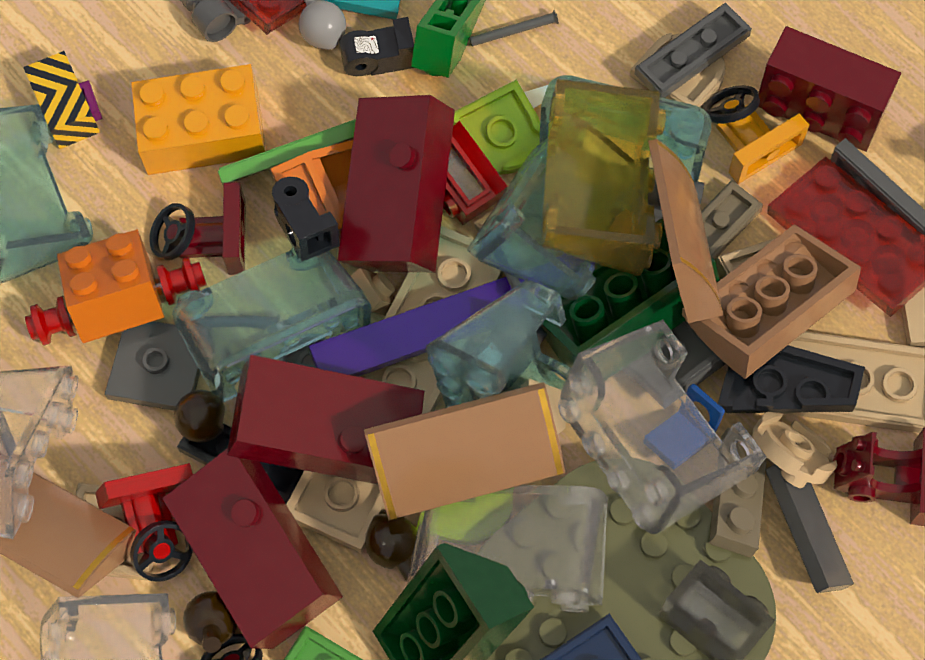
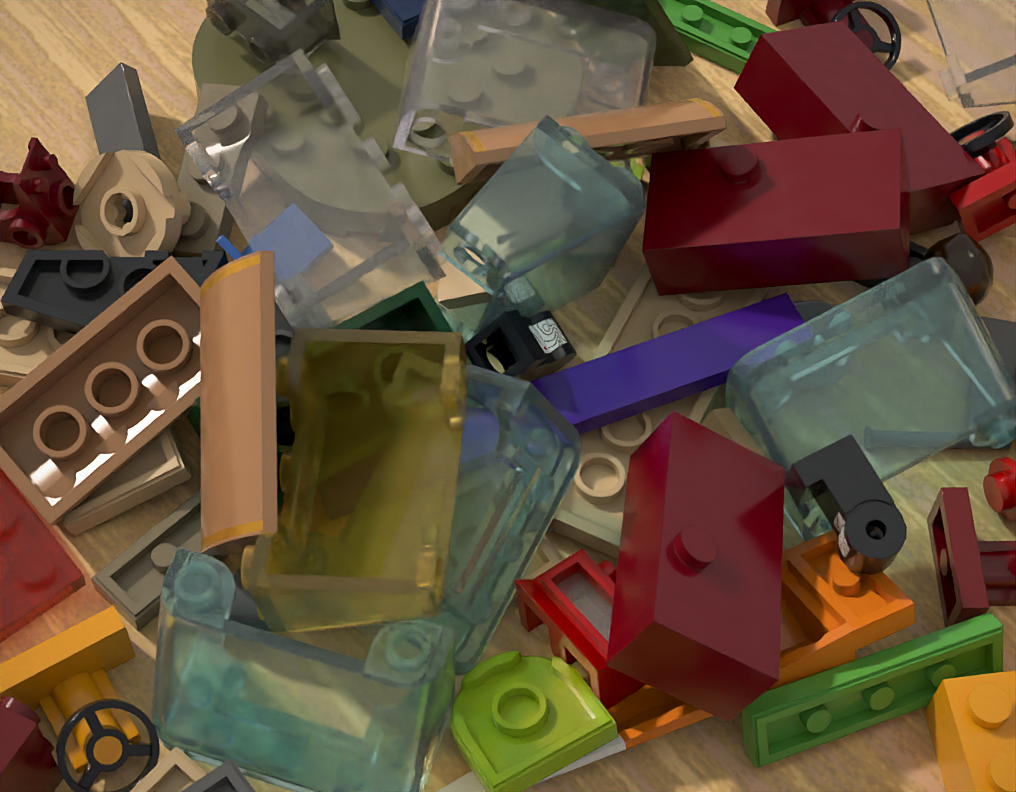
camera: 175 degrees right, 10 degrees down
dark brown piece [183,591,237,653] -> none

